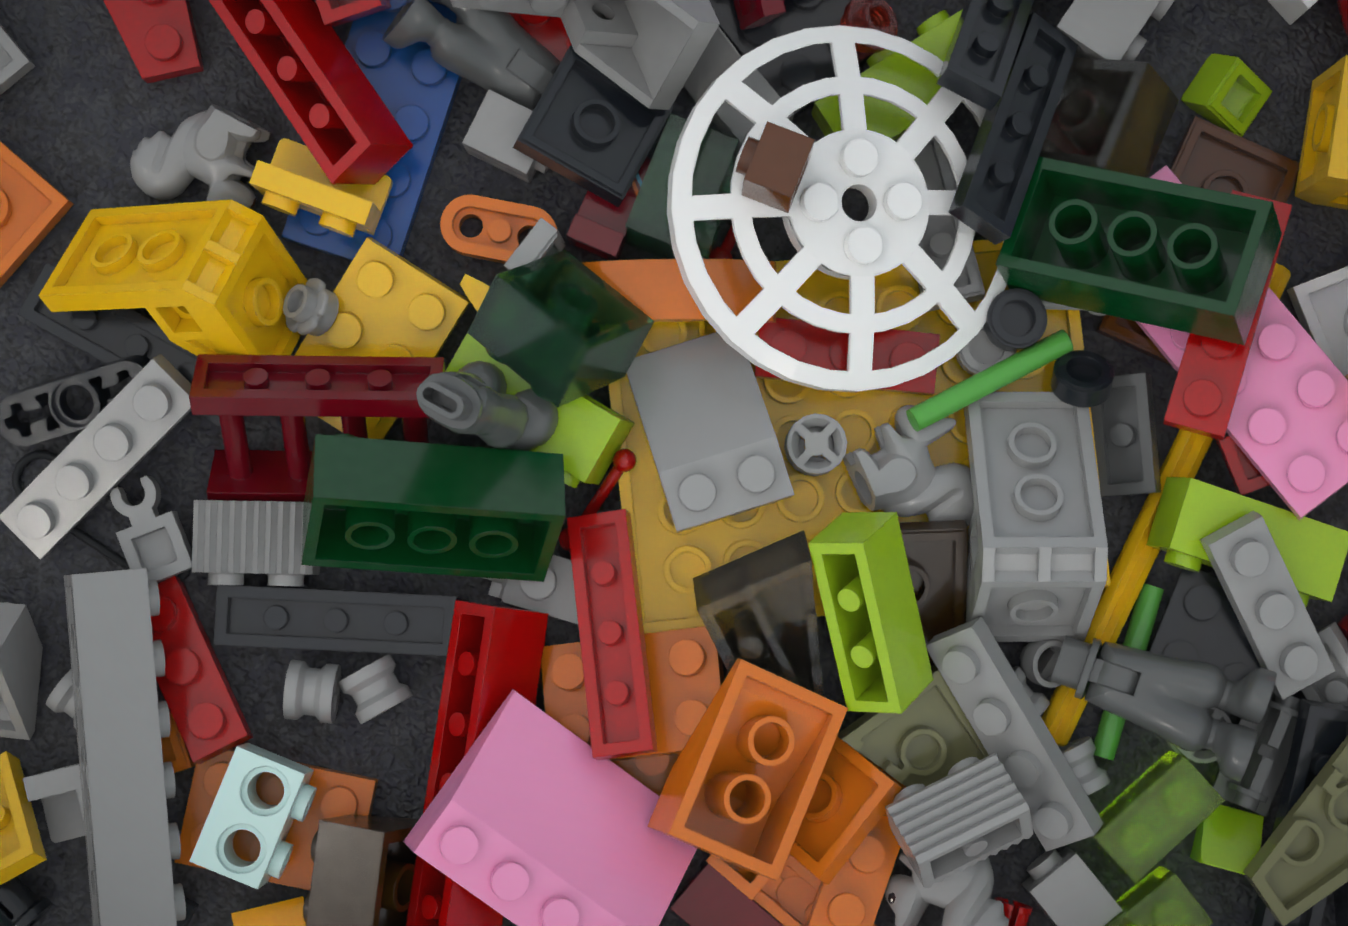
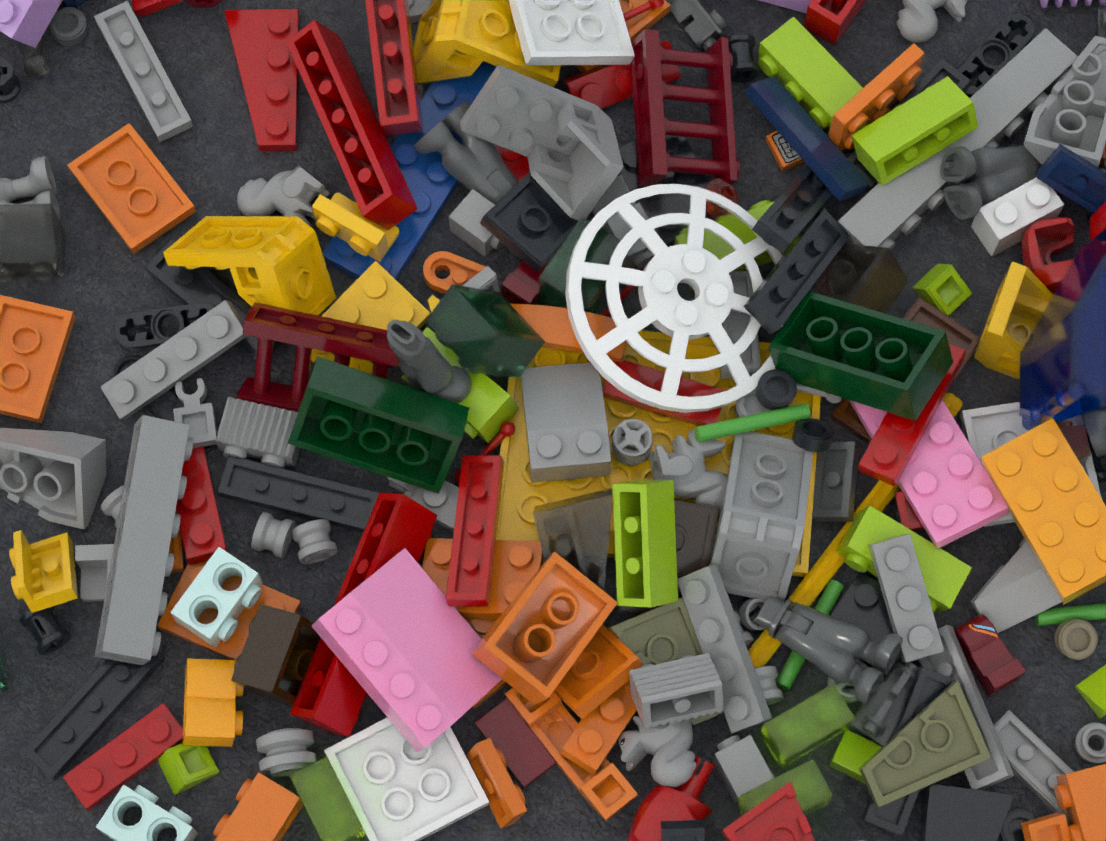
camera: 15 degrees right, 15 degrees down
light grey plate [283,278,339,336] -> none
reddish brown plate [735,121,815,213] -> none

